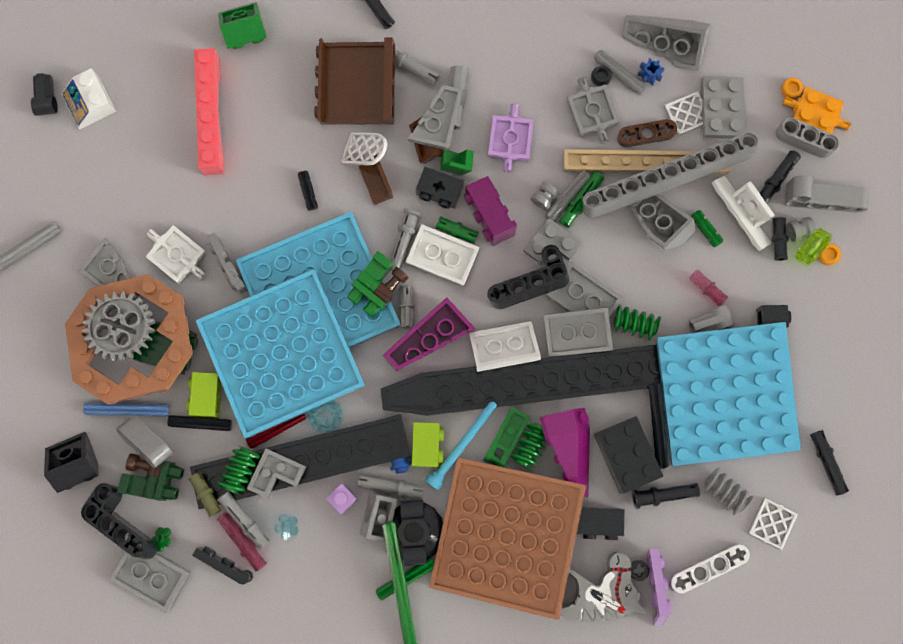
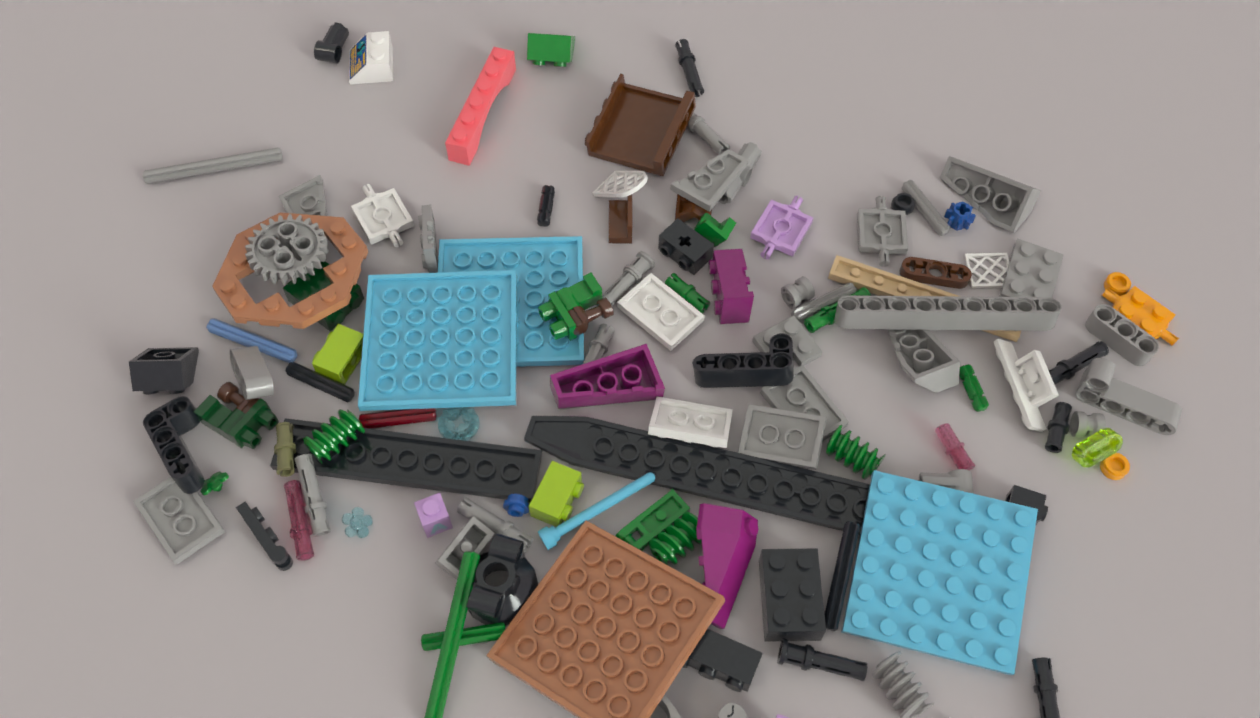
camera: 20 degrees right, 20 degrees down
light grey plate [247,449,307,498] -> none

